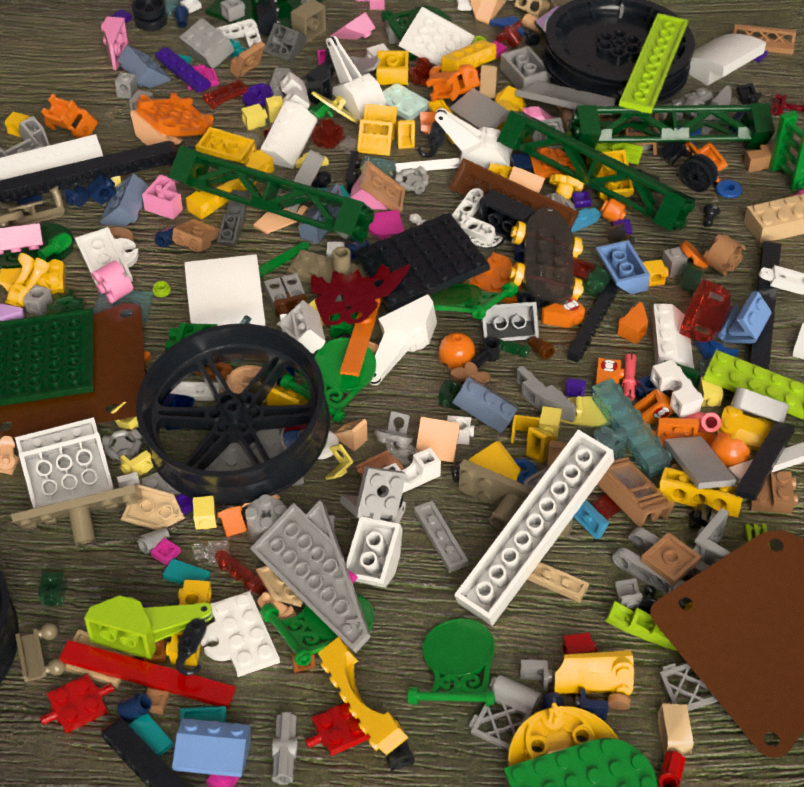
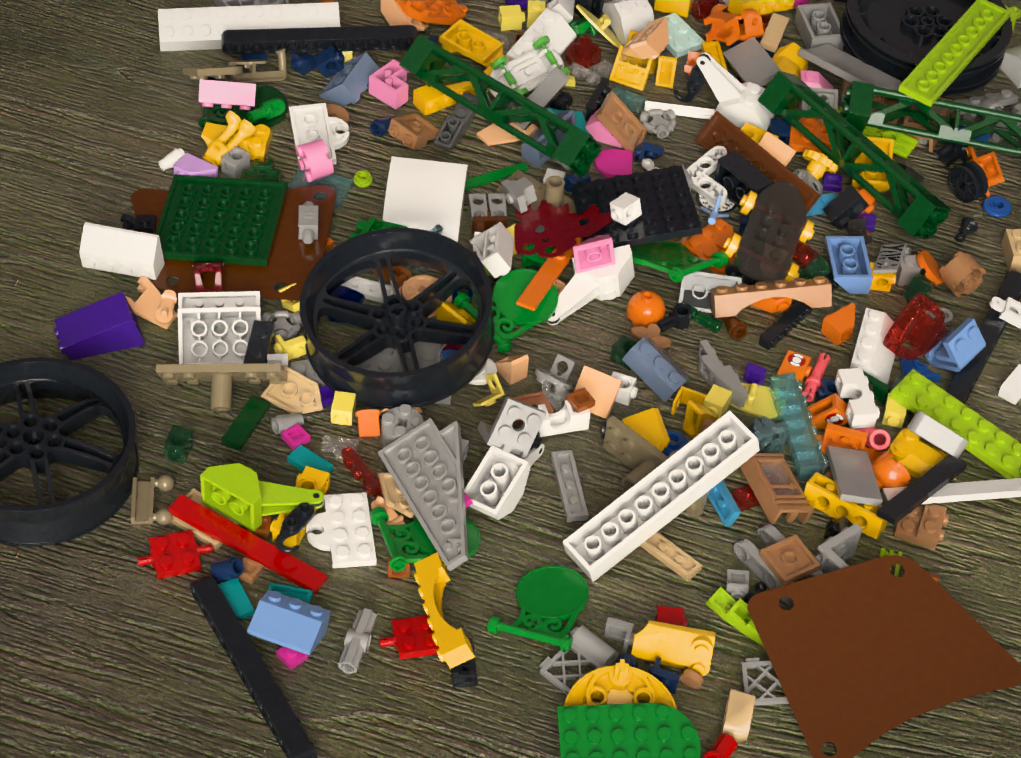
camera: 10 degrees right, 0 degrees up
none -> dark red piece [192,261,225,293]
none -> dark green tile [222,396,270,451]
none -> black plate [243,320,275,385]
none -> light grey piece [298,201,319,244]
none -> white piece [489,35,571,97]
none -> light grey brick [501,177,537,214]
none -> dark orange tile [566,387,596,413]
none -> clear plate [569,62,602,86]
none -> bright pink slope [573,234,615,273]
none -> white brick [610,192,642,225]
none -> light nougat wedge [621,17,669,59]
none -> dark blue bracket [633,142,664,163]
none -> light blue plant [700,194,729,225]
none -> arch [710,276,832,318]
none -> black hinge [822,185,870,230]
none -> light grey door [873,243,911,273]

